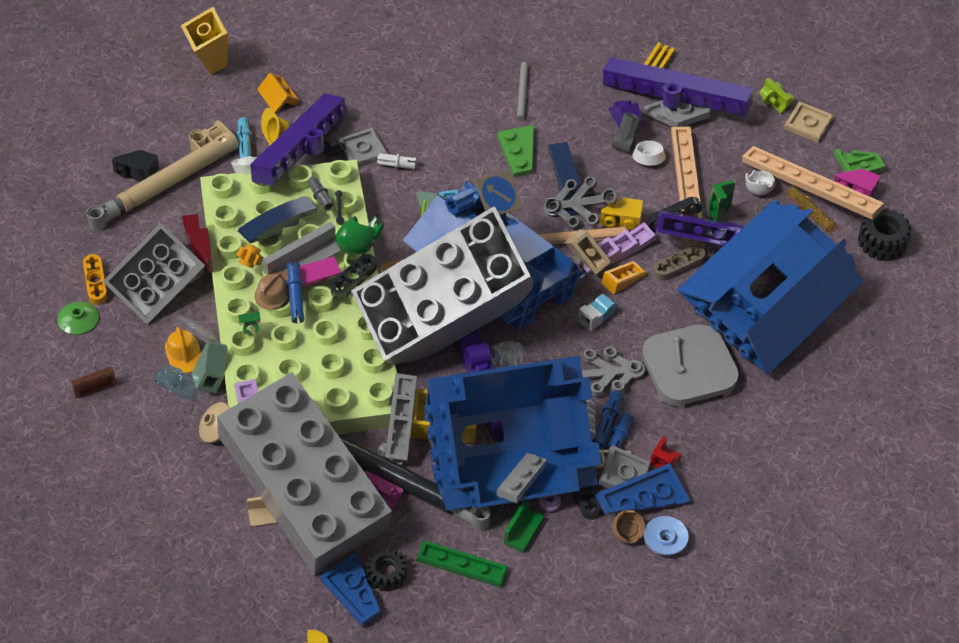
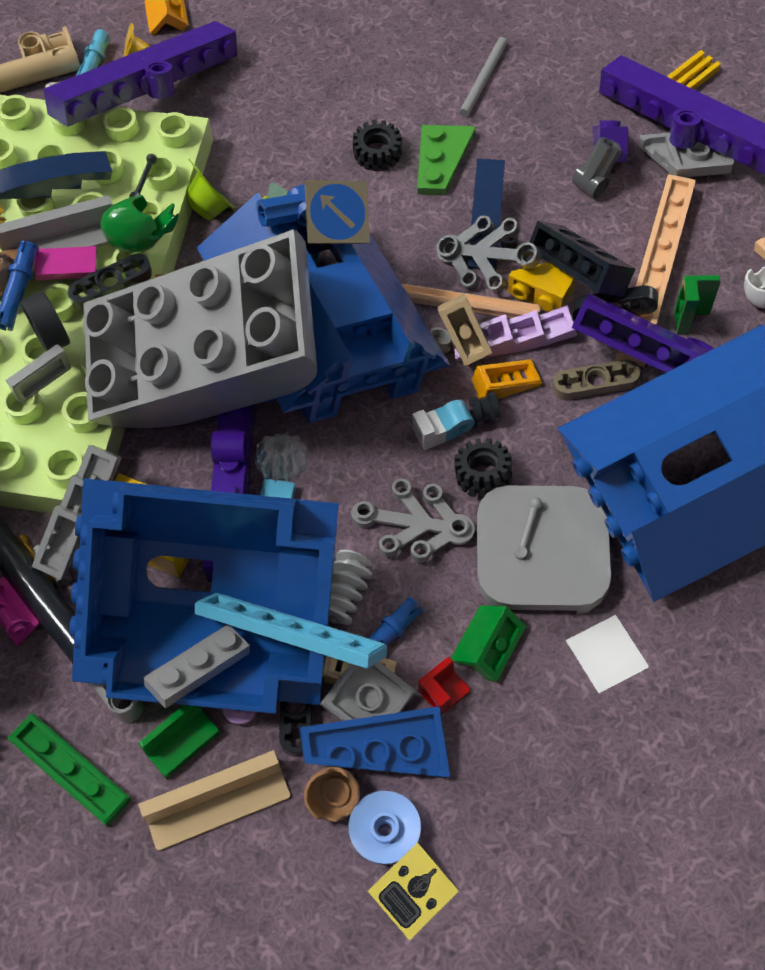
camera: 25 degrees right, 10 degrees up
dark grey axle [307,177,335,211] -> none
black arm [322,140,347,157] -> none
light grey tile [337,128,388,167] -> none
white axle [377,153,416,170] -> none
blue pin [593,391,623,450] -> none
white hat [632,141,666,166] -> none
none -> light grey tile [5,344,72,404]
none -> black tyre [20,291,70,352]
none -> tan panel [138,750,291,851]
none -> lime piece [187,159,236,221]
none -> medium azure tile [195,593,387,669]
none -> black tyre [352,120,402,171]
none -> light yellow sticker [368,842,459,941]
none -> green panel [451,605,526,682]
none -> black tyre [454,438,513,498]
none -> black wheel [469,392,501,427]
none -> black brick [530,220,636,297]
none -> white sticker [566,615,649,693]

